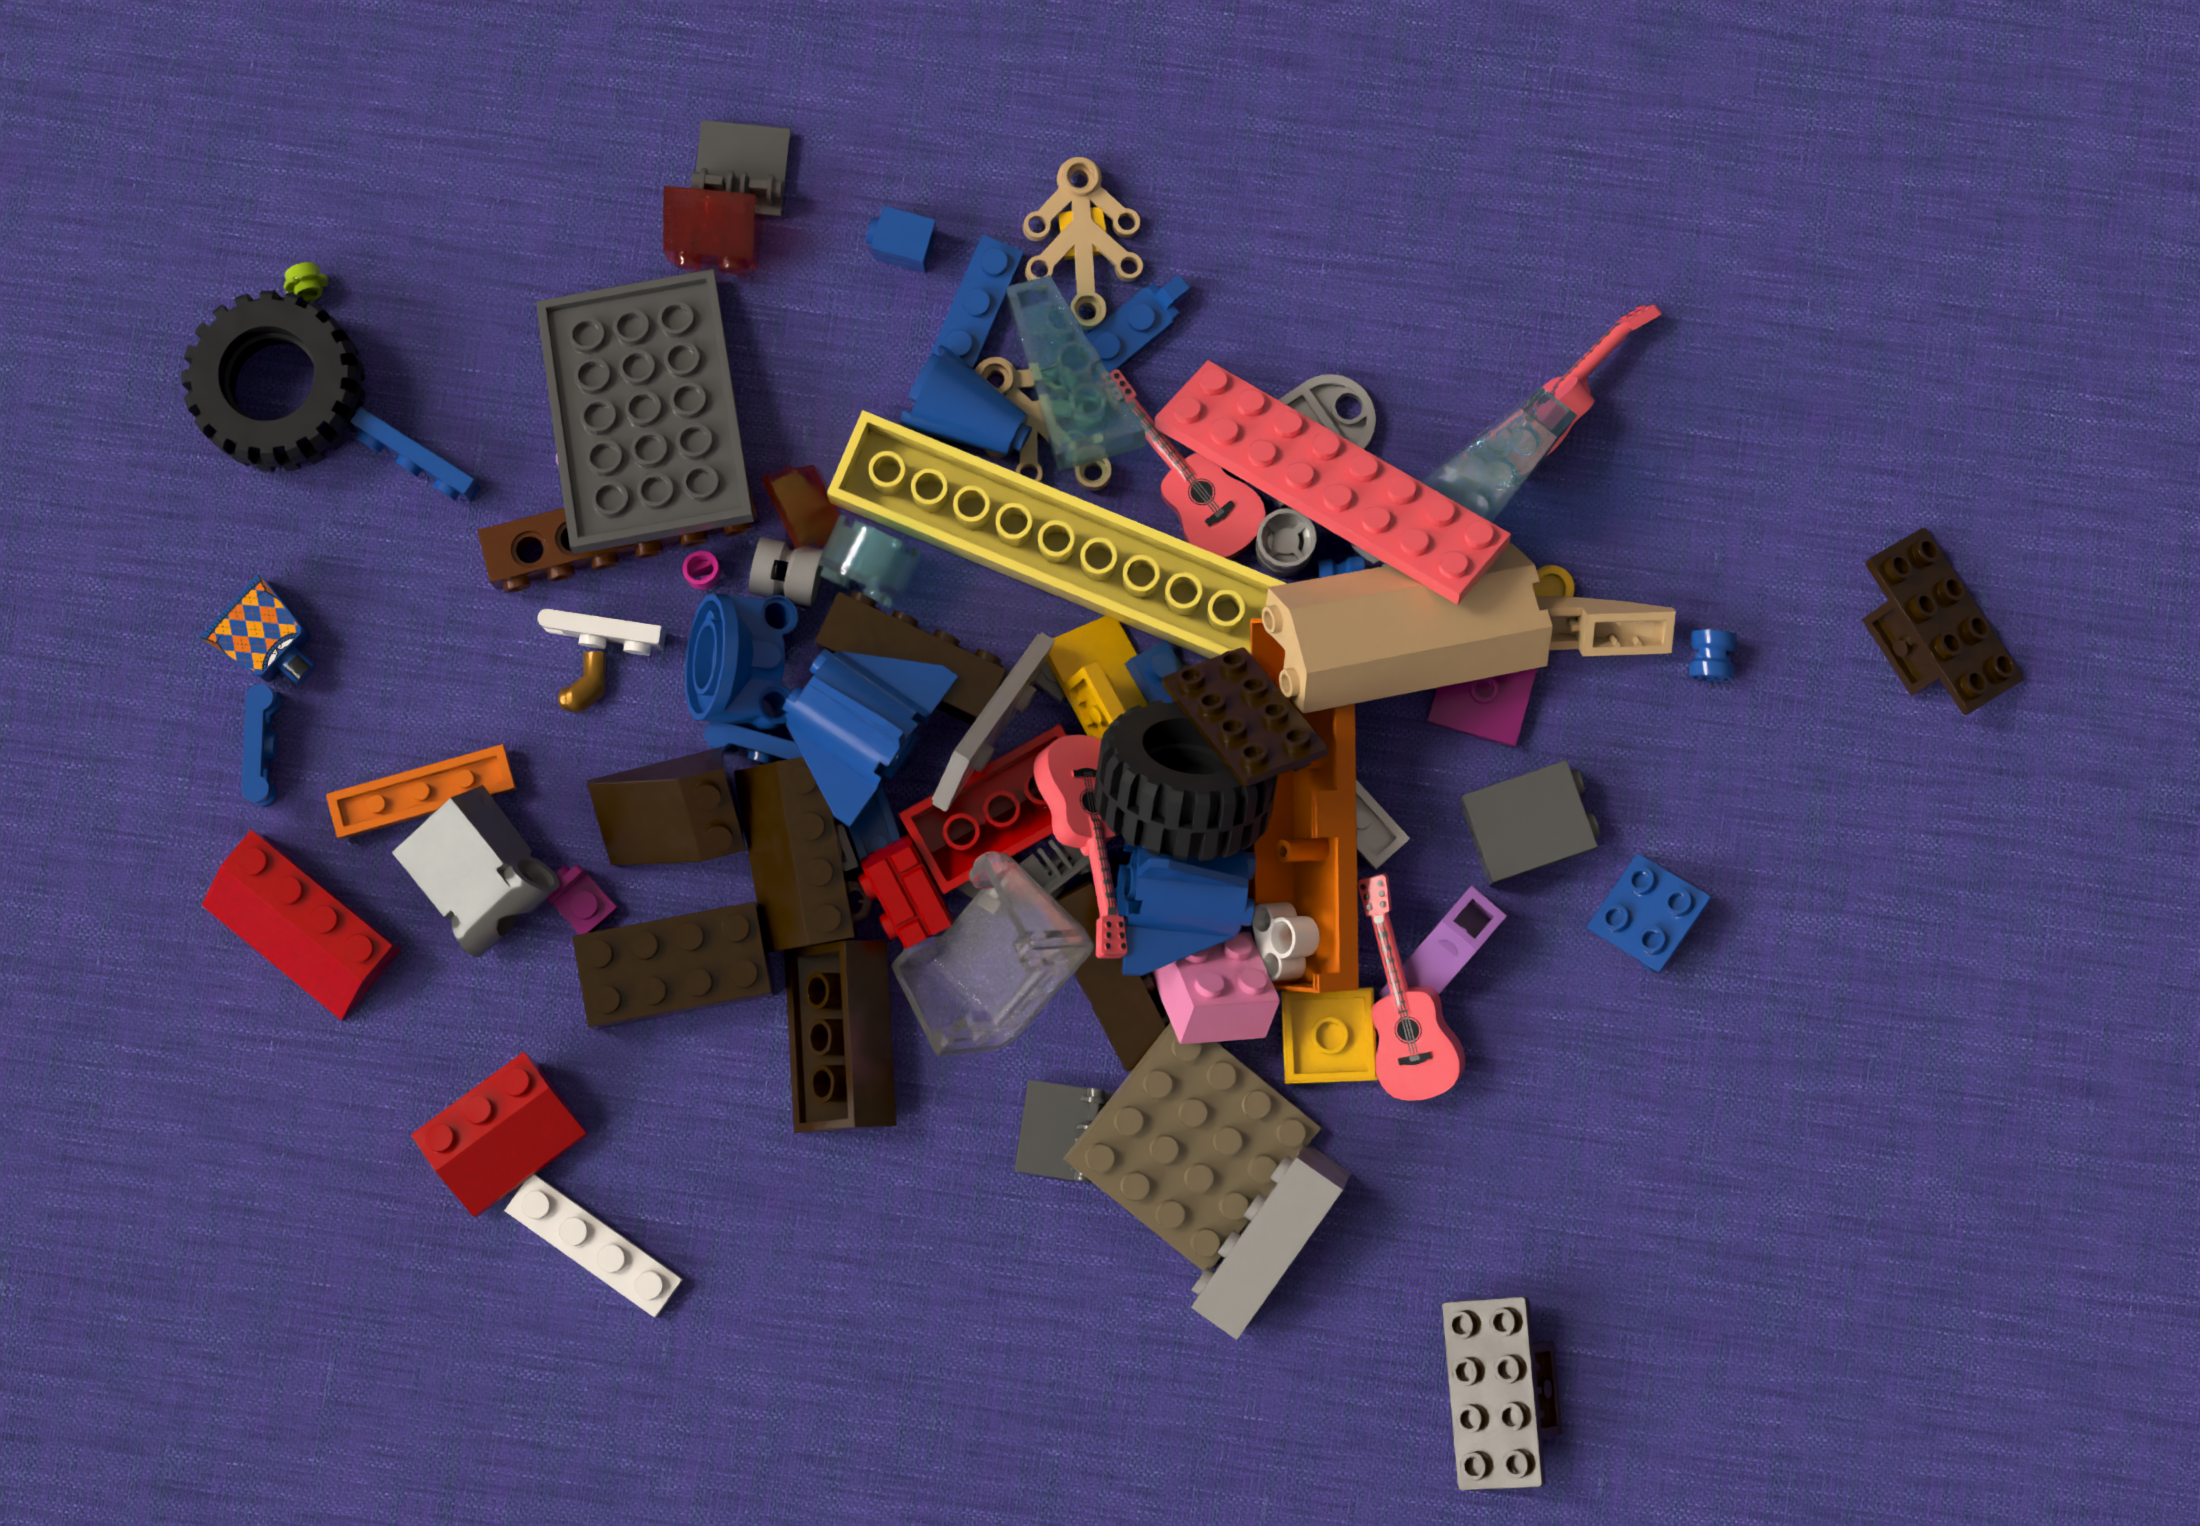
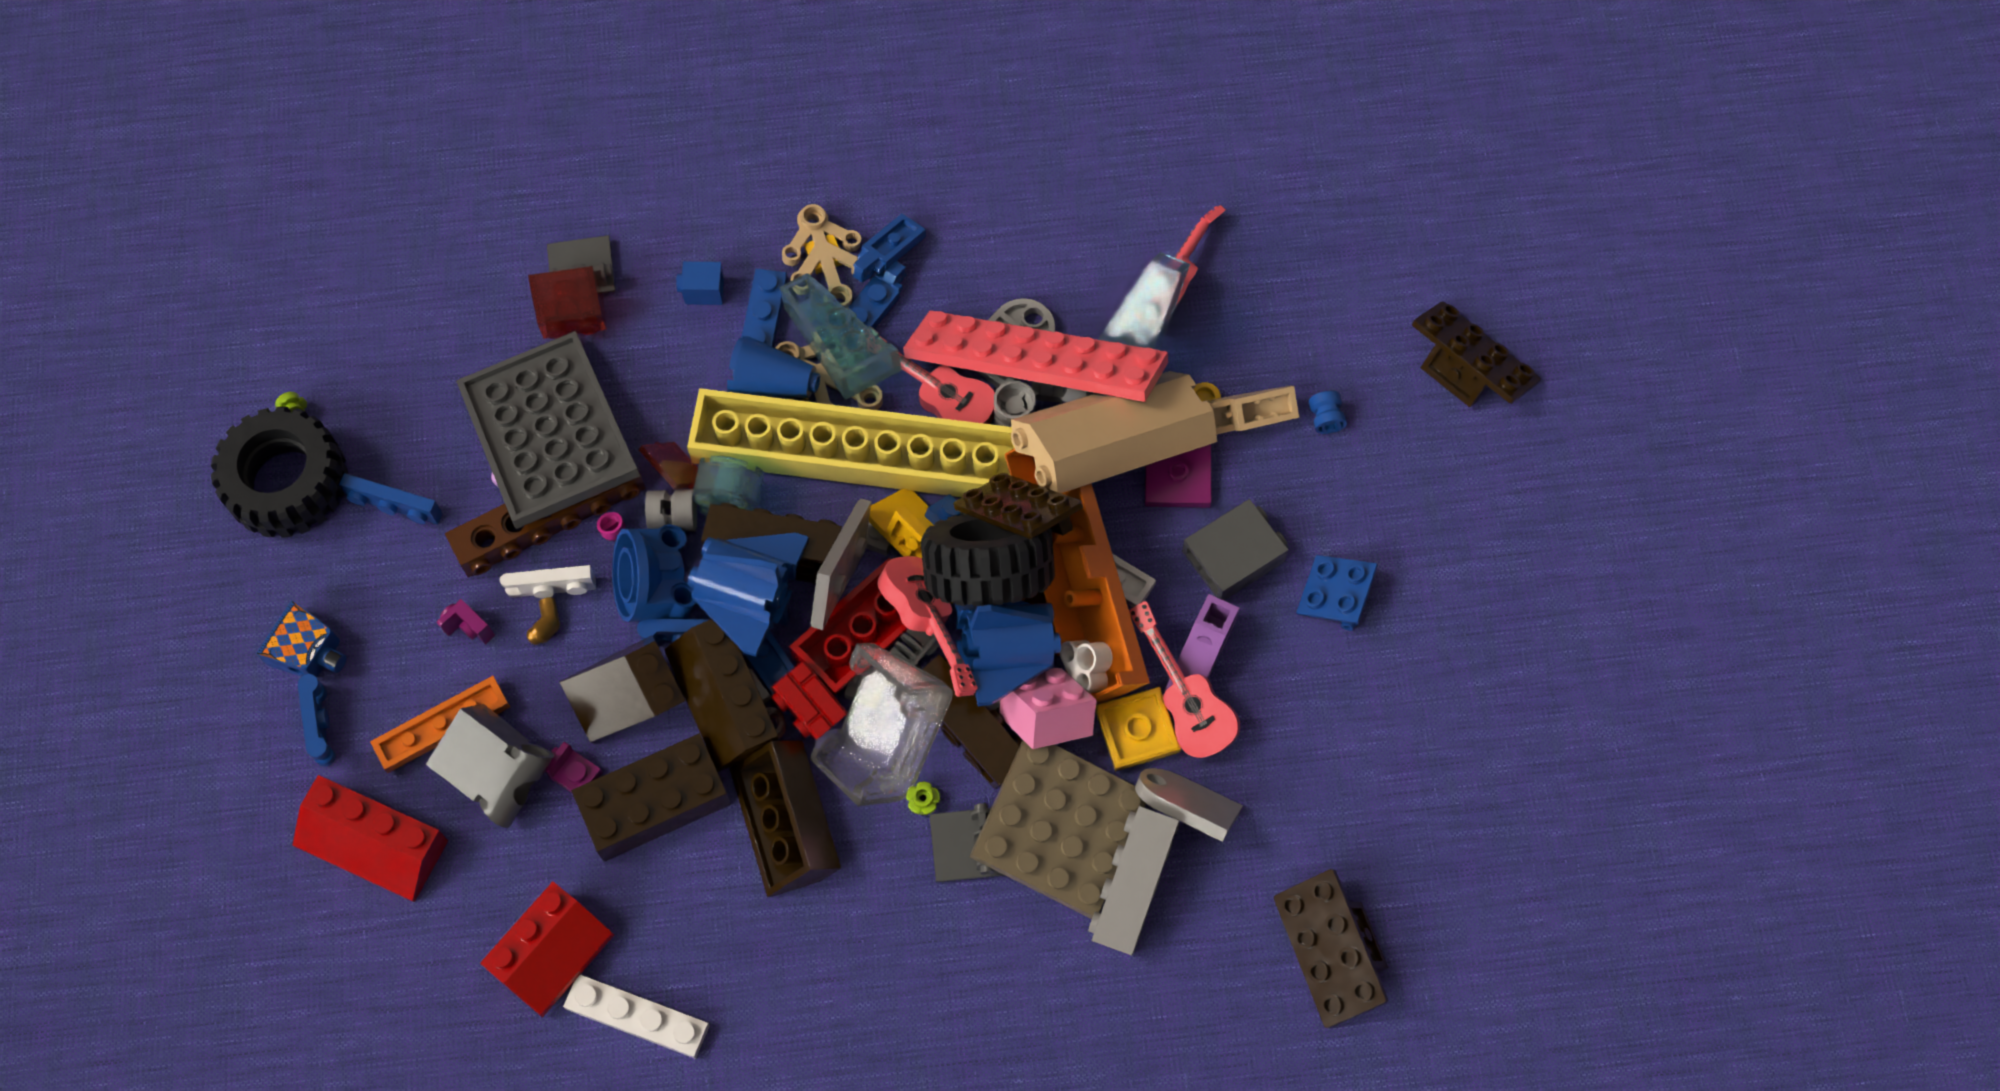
camera: 15 degrees left, 15 degrees down
none -> magenta bracket [437,599,495,645]
none -> blue hinge [853,213,926,283]
none -> lime plate [906,781,940,815]
none -> light grey tile [1135,768,1243,842]

